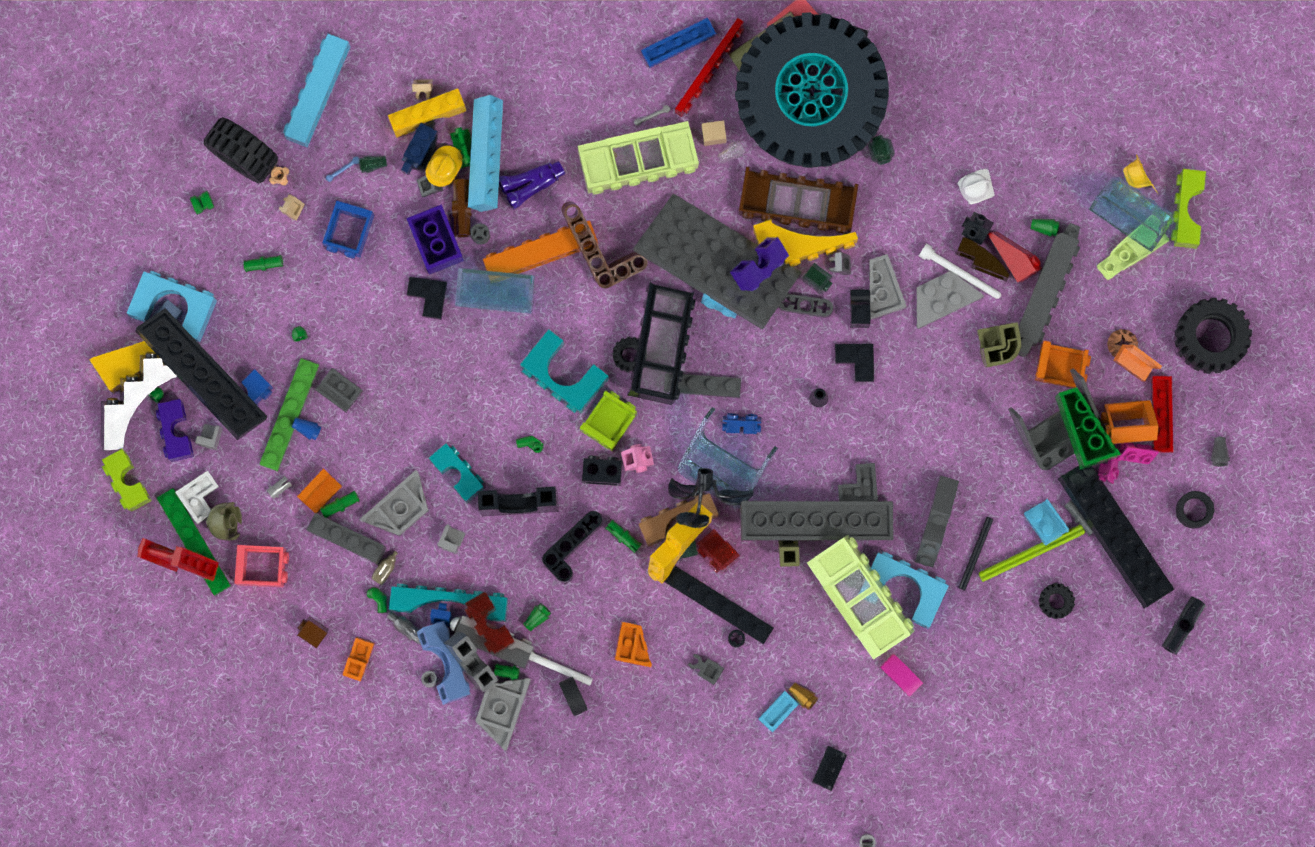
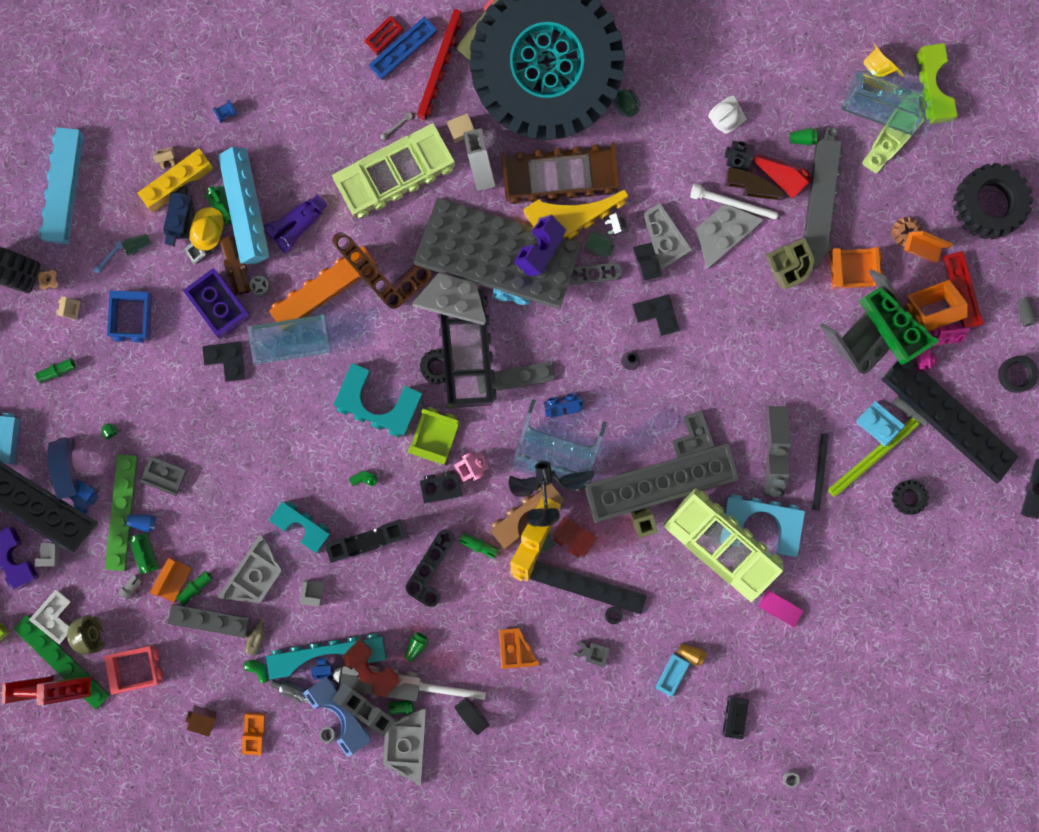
camera: 20 degrees left, 5 degrees up
none -> dark blue arch [47,437,80,500]
none -> green hinge [129,532,159,575]
none -> blue bush [213,100,237,123]
none -> red tile [364,16,404,55]
none -> light grey wing [412,273,486,325]
none -> light grey slope [463,128,495,191]

